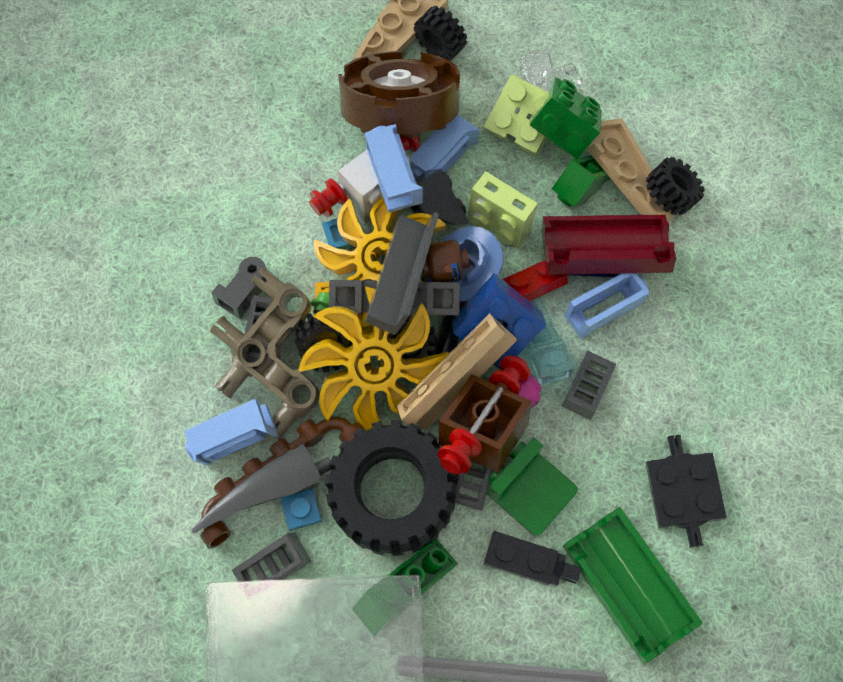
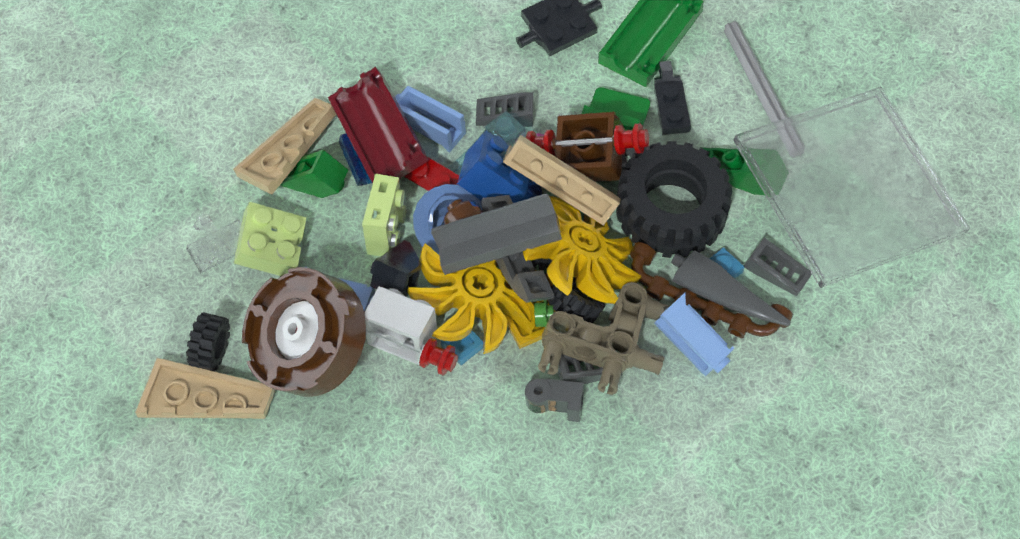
camera: 110 degrees left, 10 degrees down
light blue window [365,124,423,213] -> none
green bracket [529,77,602,158] -> none
black tyre [646,157,705,216] -> none

